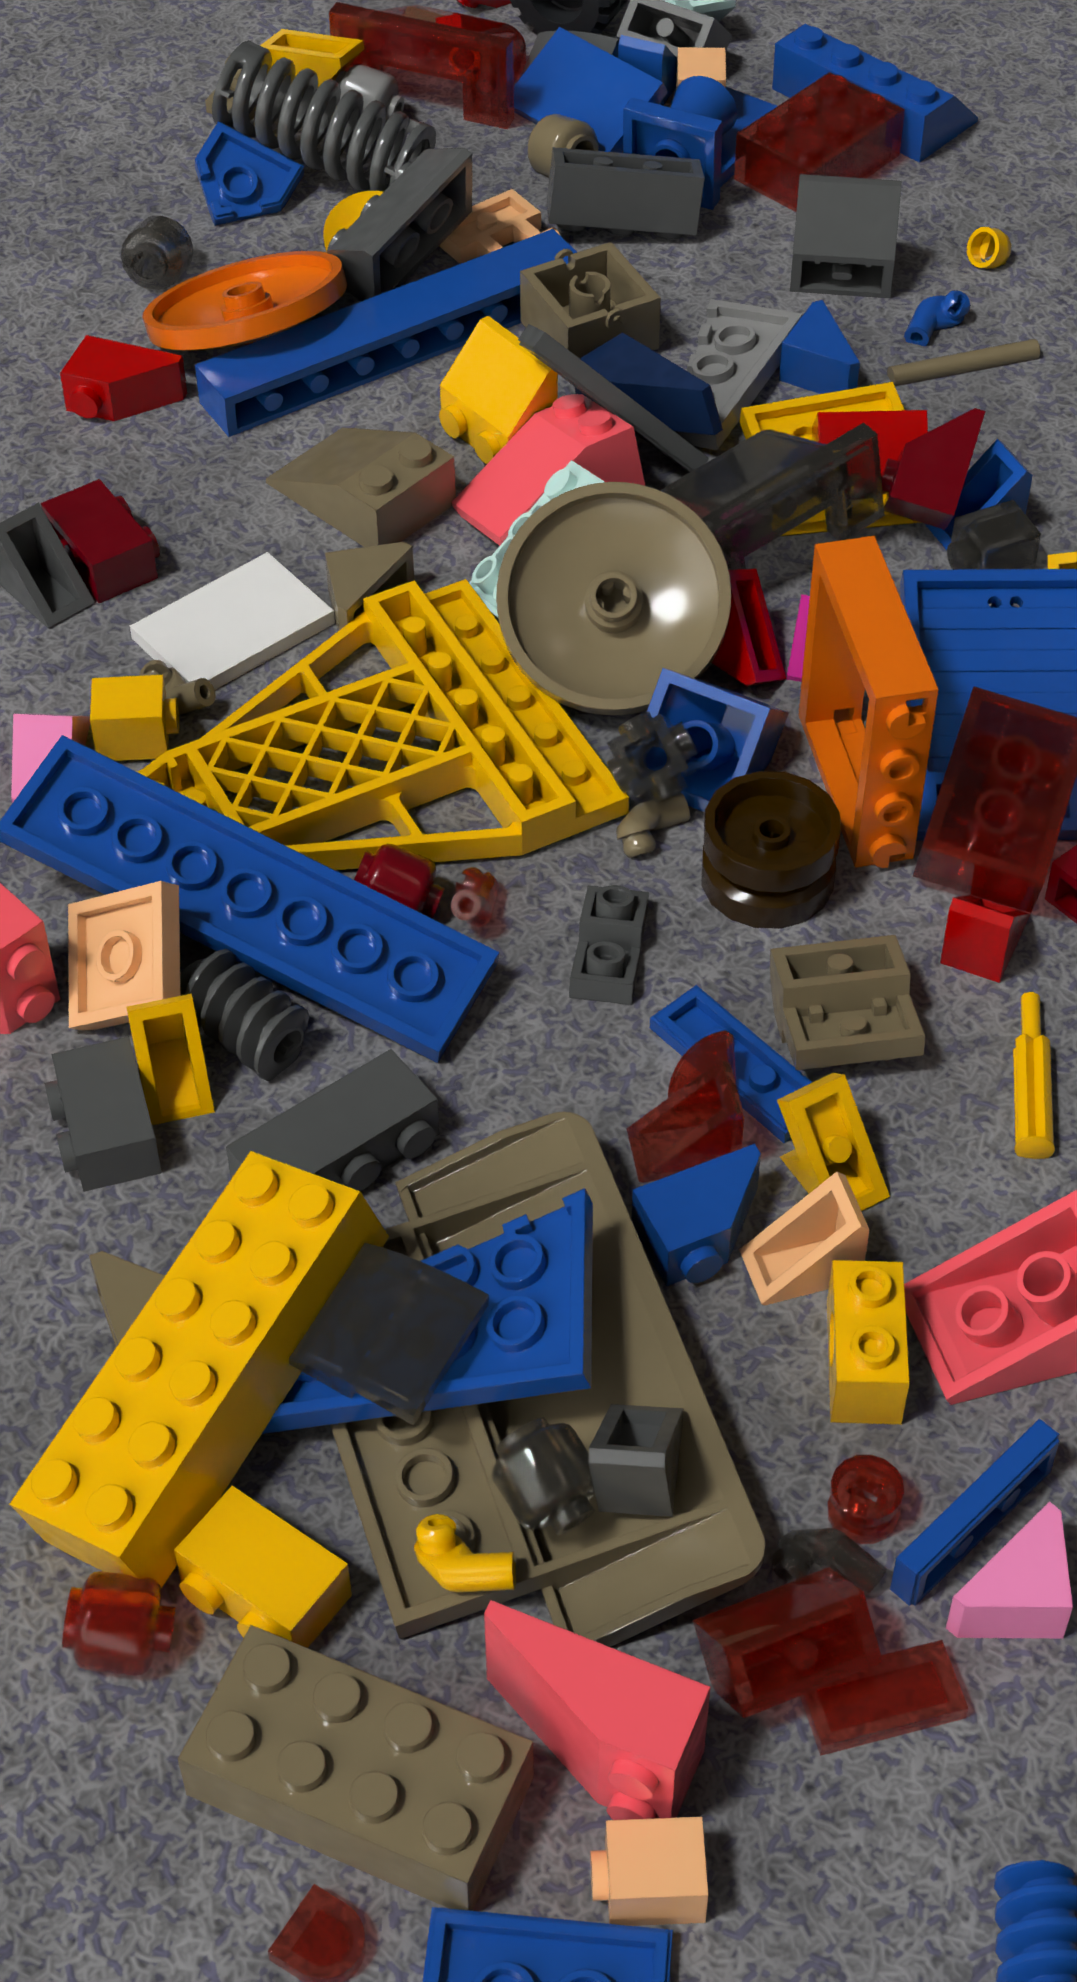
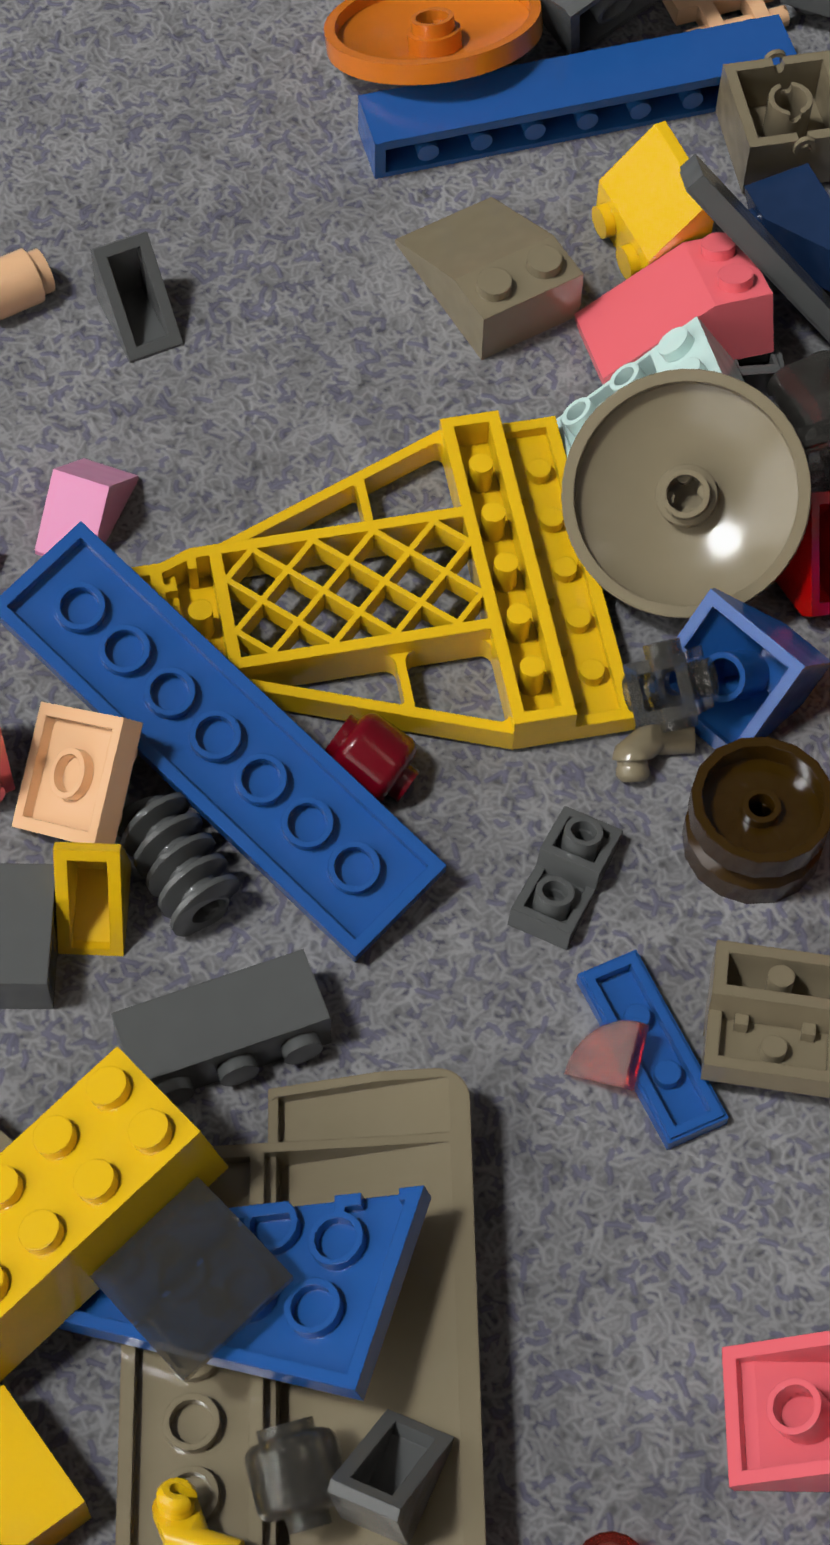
camera: 15 degrees right, 10 degrees up
dark red brick [41,479,160,603] -> none
red slope [60,335,188,421] -> none
yellow brick [90,675,179,761] -> none
white tile [130,552,335,690] -> none
dark tan arm [139,660,216,715] -> none
dark tan slope [325,542,414,632] -> none
clear red arm [451,867,499,927] -> none
clear red slope [626,1059,745,1183] -> none
blue slope [632,1144,761,1286] -> none
light nougat slope [739,1172,870,1306] -> none
yellow slope [777,1073,890,1211] -> none
yellow brick [827,1260,909,1425] -> none

